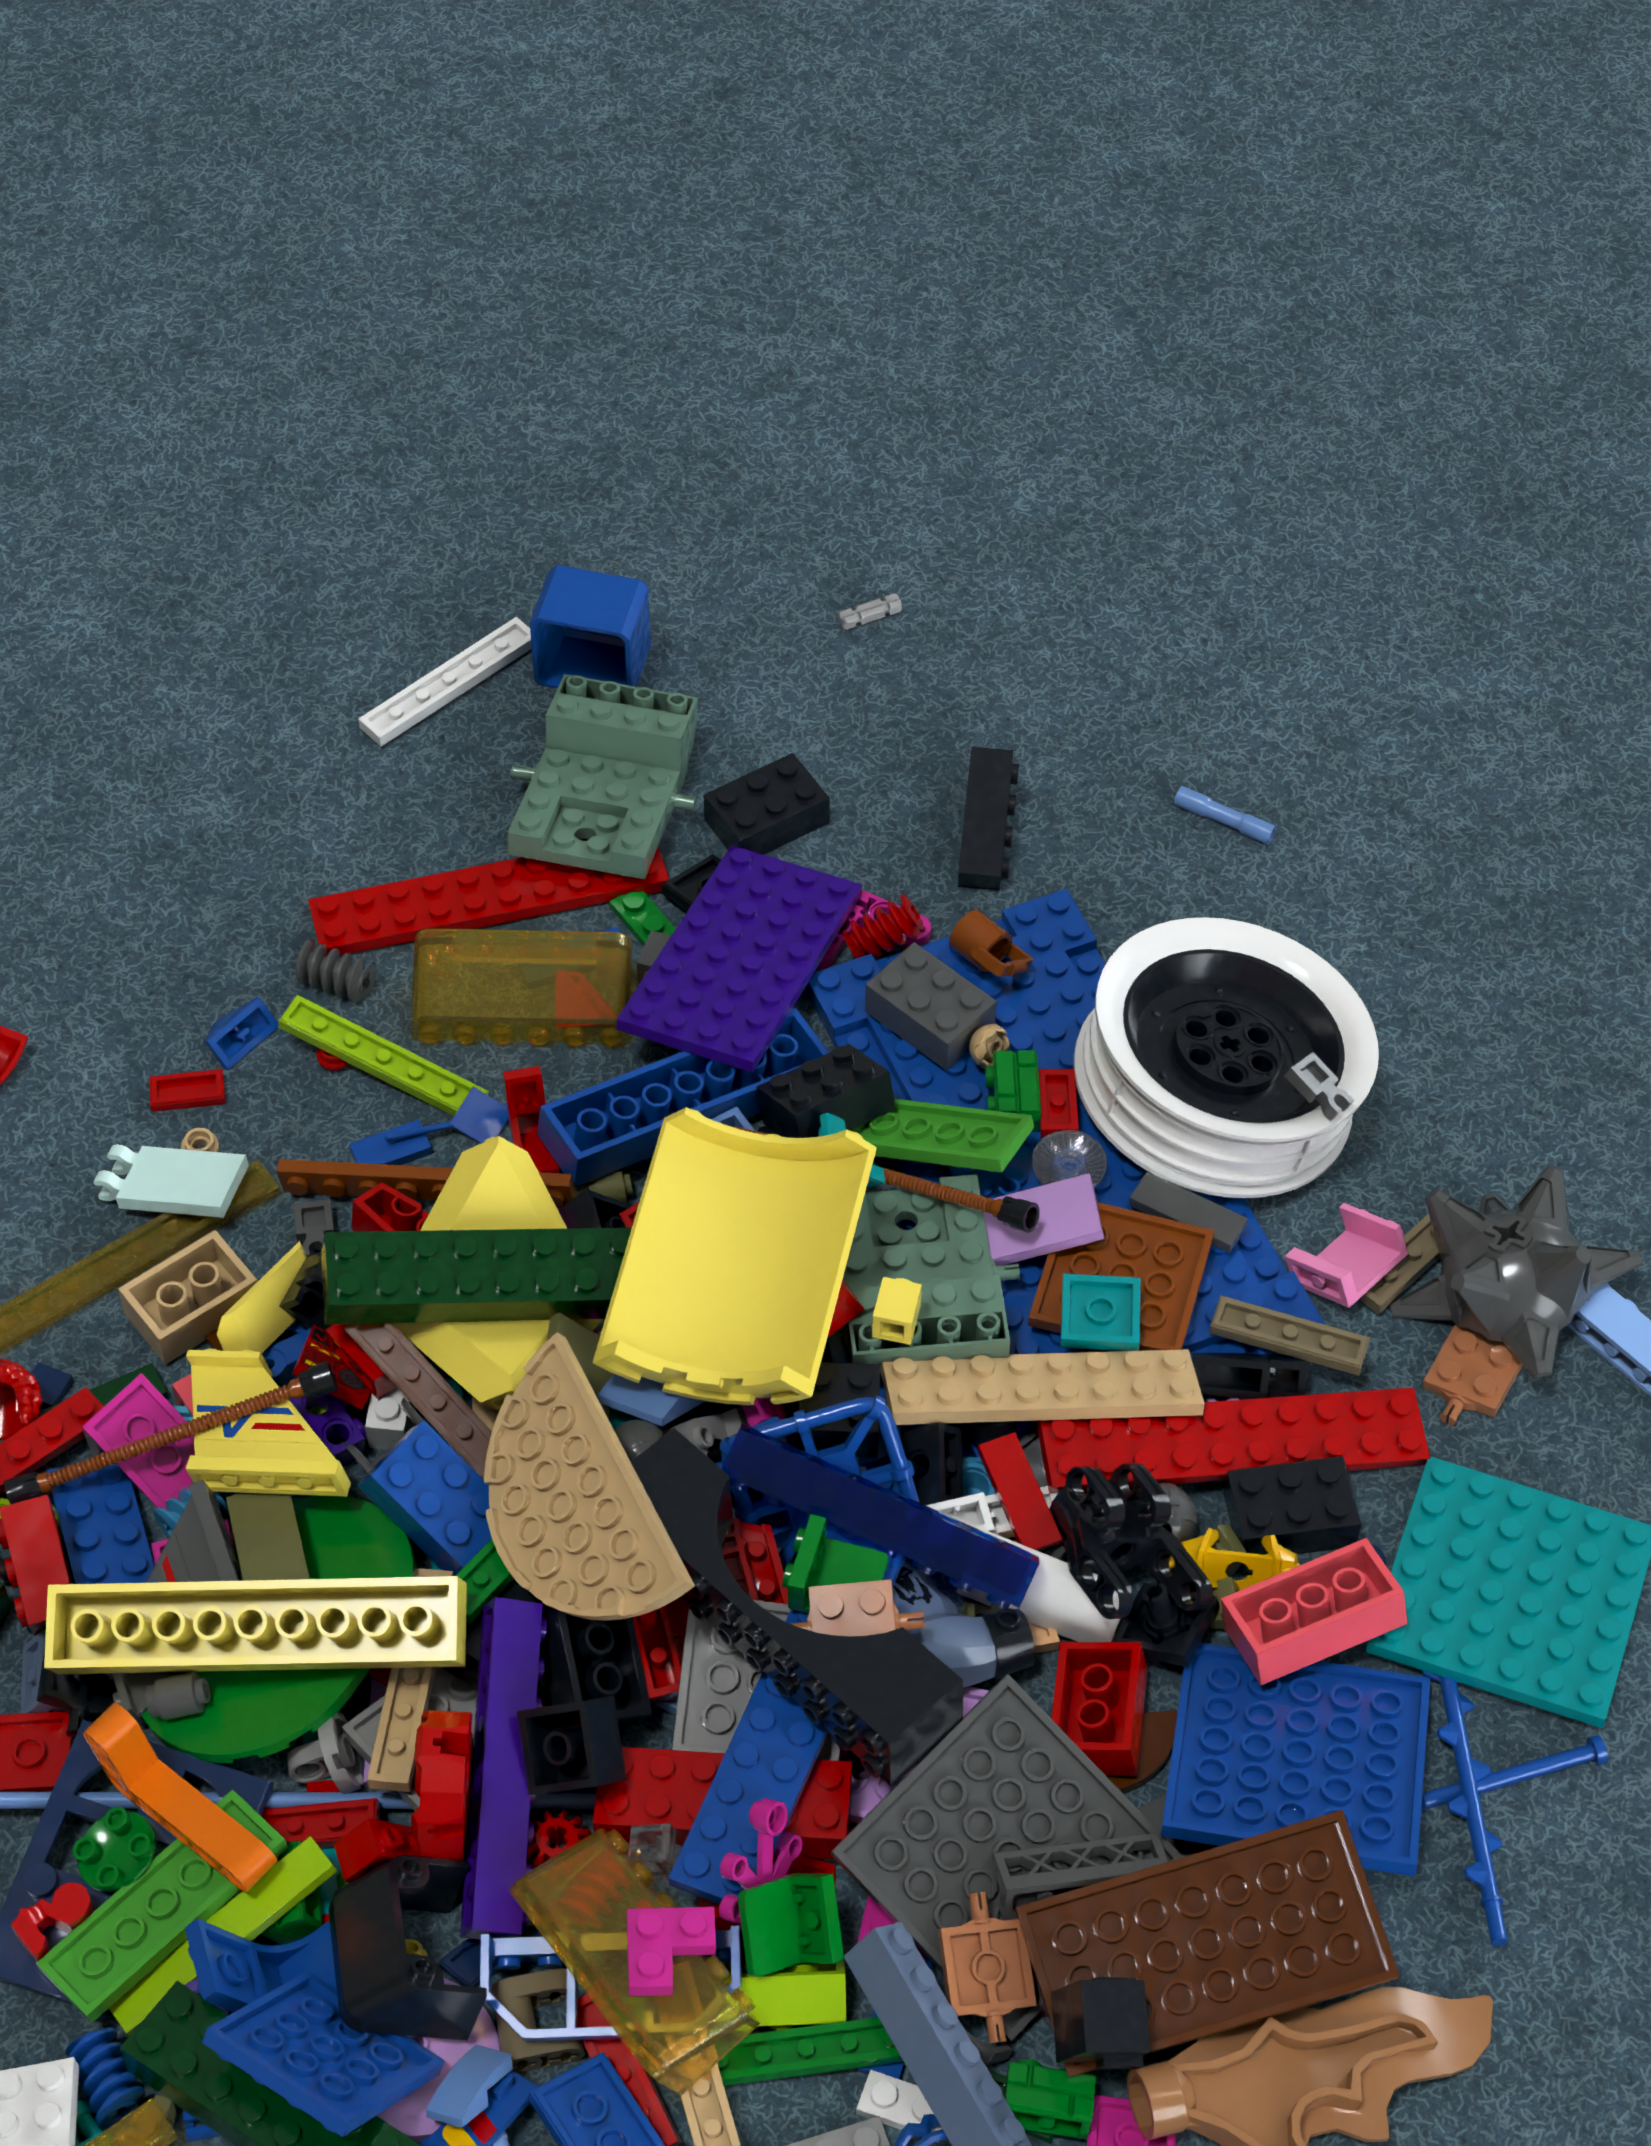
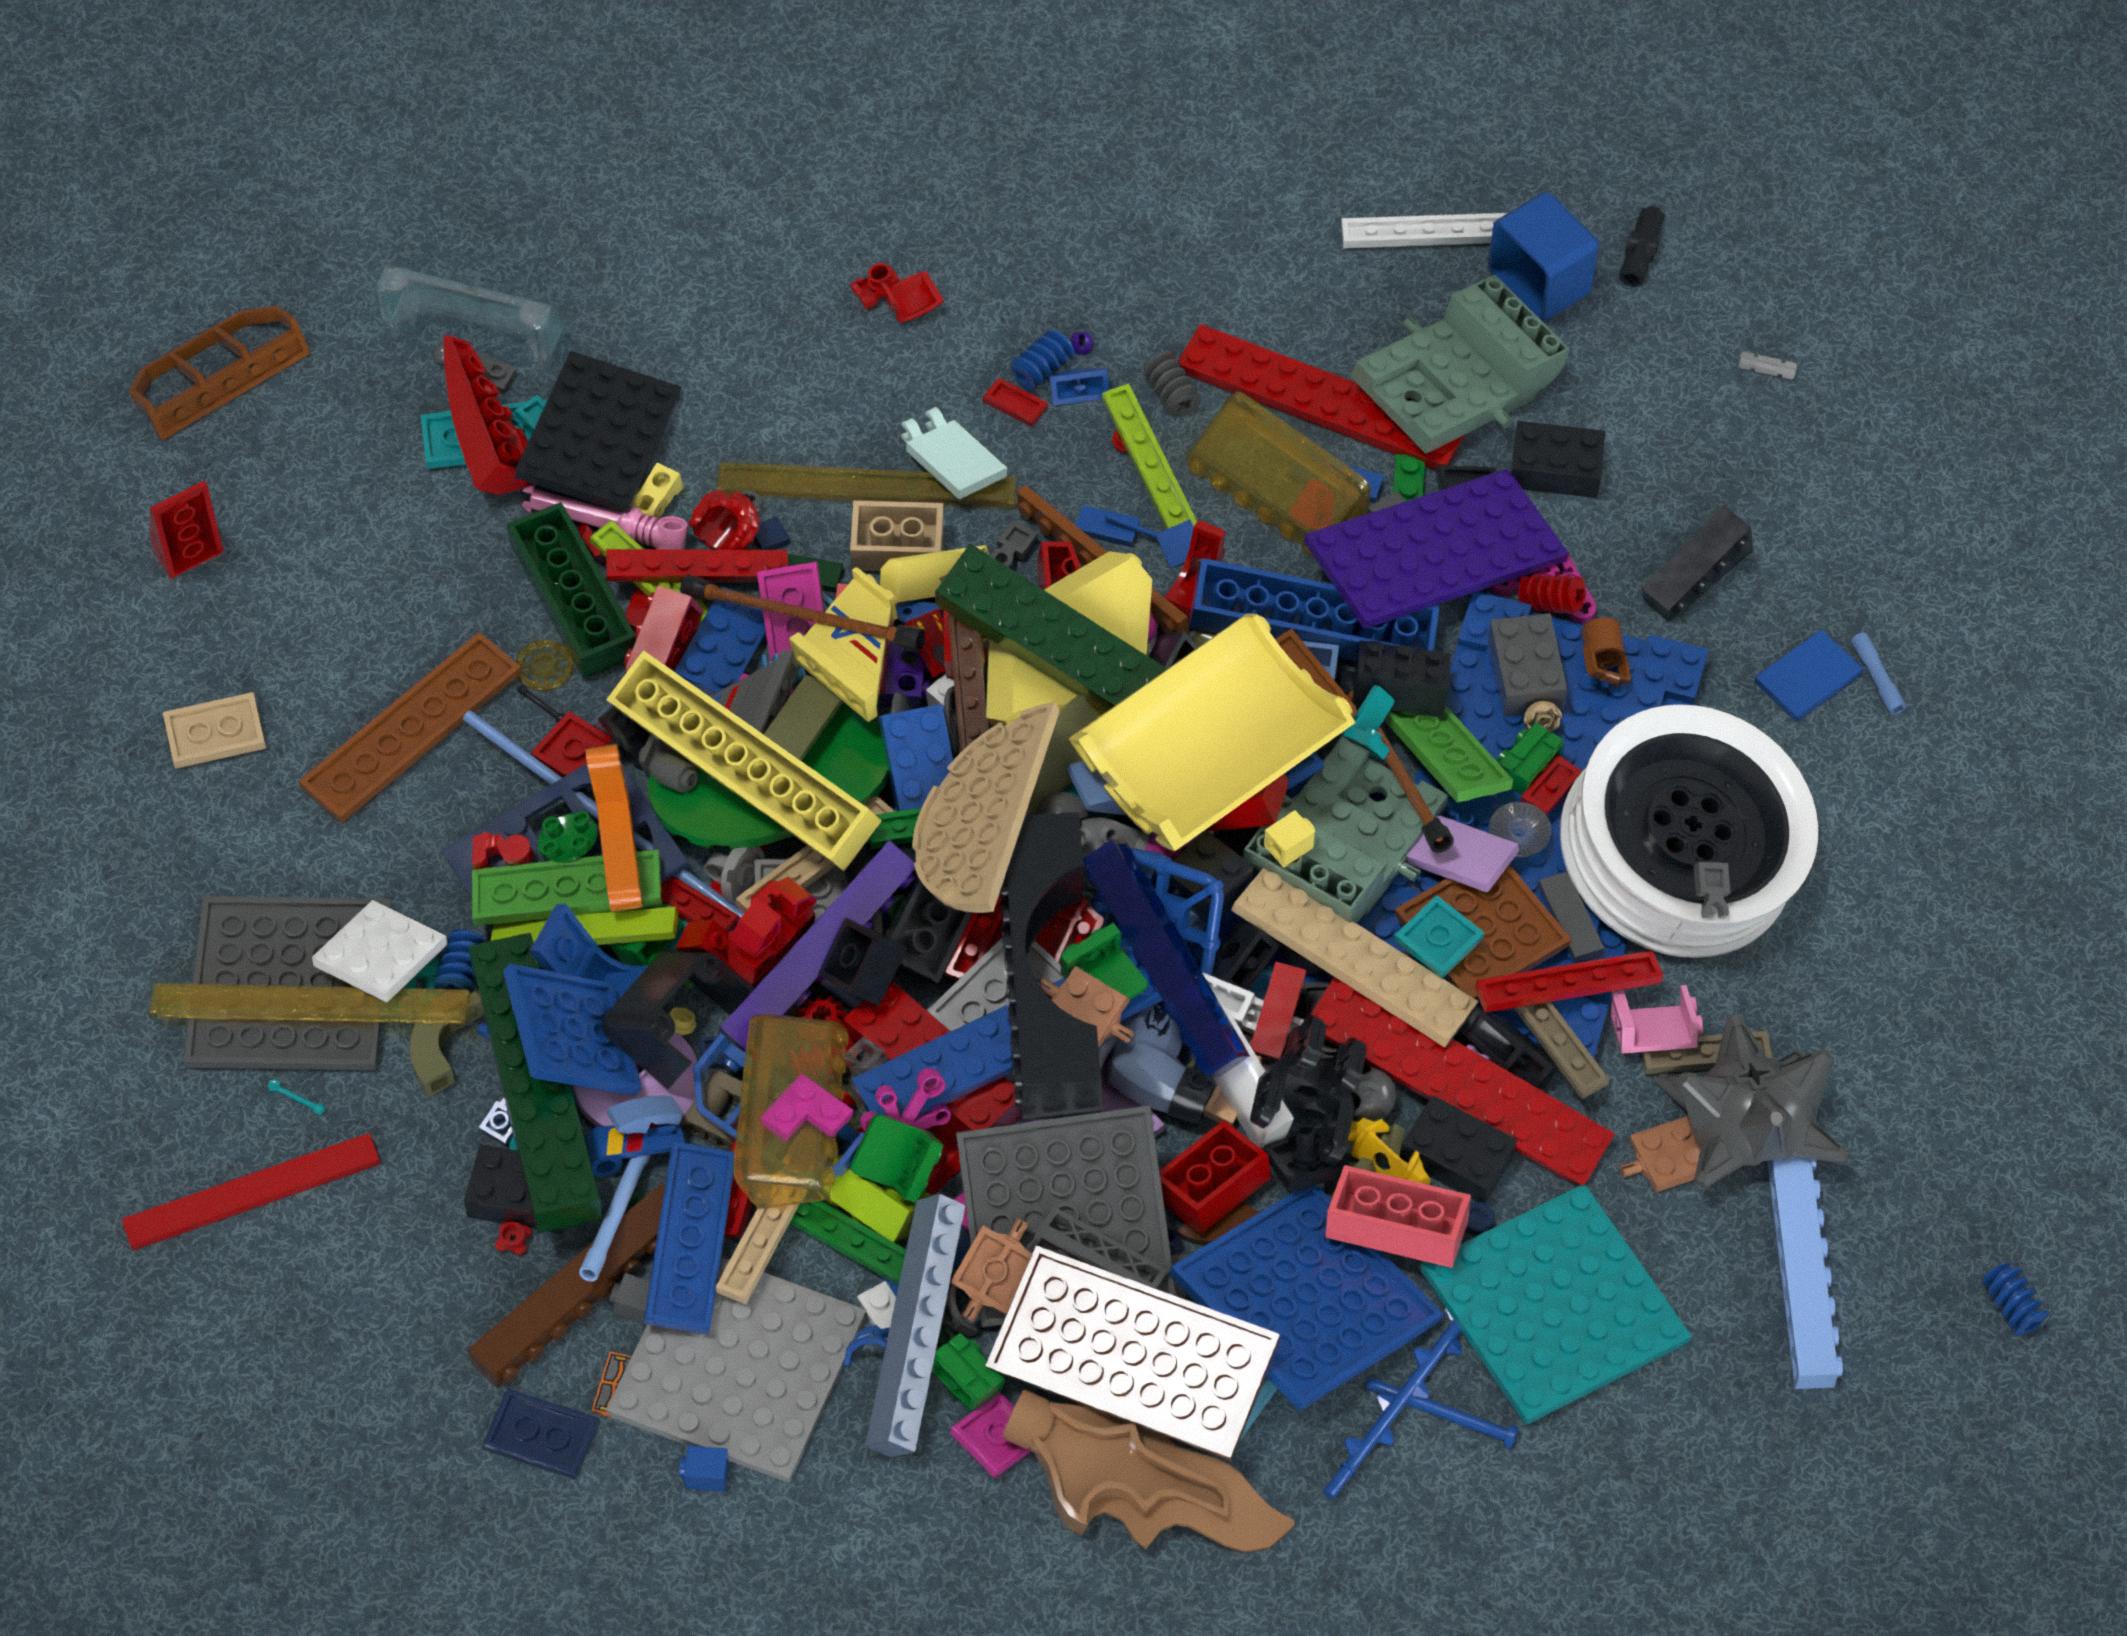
camera: 40 degrees right, 5 degrees up
tan plate [181,1128,219,1152] -> none
black plate [1051,1977,1150,2069] -> none
none -> blue piece [1011,329,1074,392]
none -> dark purple hinge [1070,331,1093,355]
none -> red plate [1475,951,1664,1013]
none -> black piece [1619,206,1666,287]
none -> blue tile [1754,629,1863,722]

